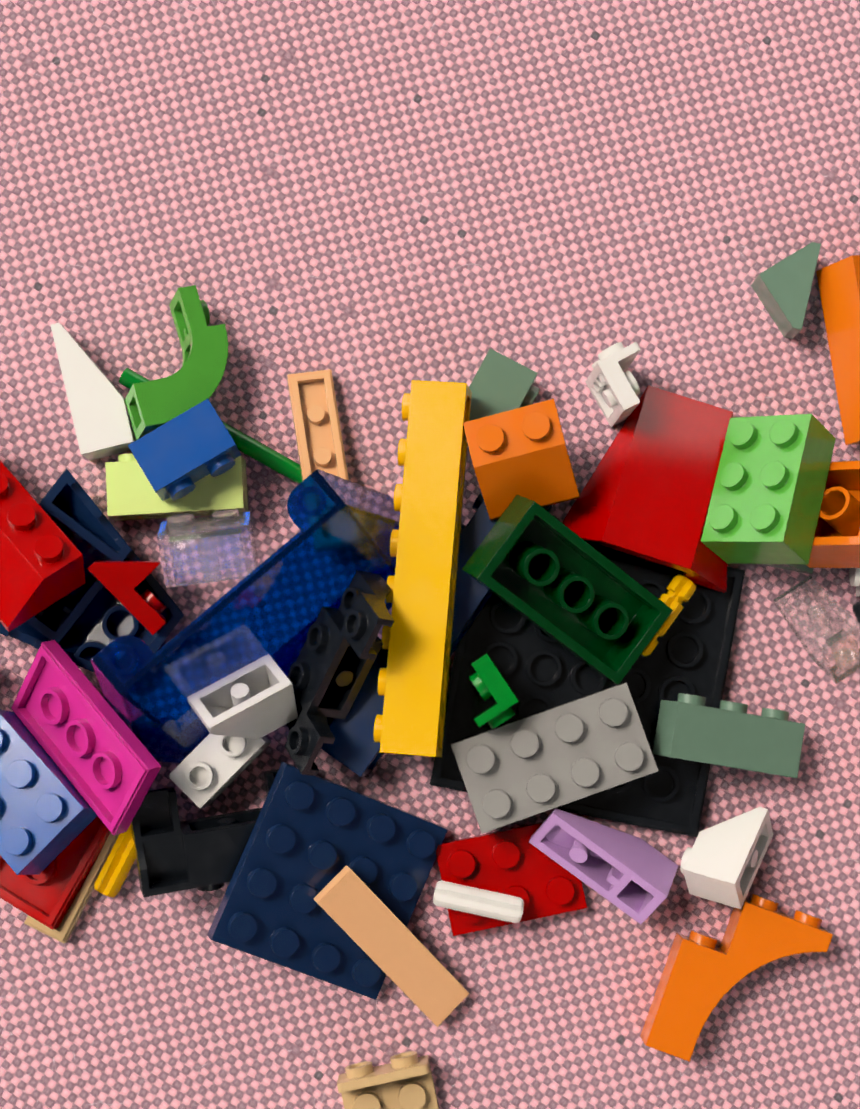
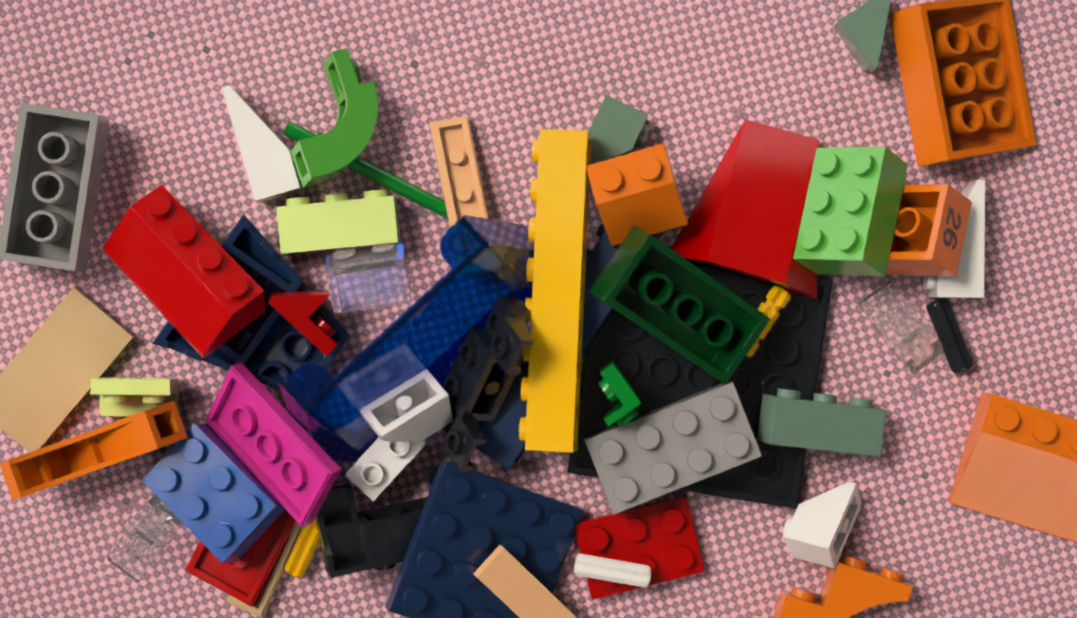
camera: 10 degrees left, 5 degrees up
blue brick [128,399,241,501] -> none
lavender slope [529,808,678,924] -> none
white bracket [585,342,641,427] -> none

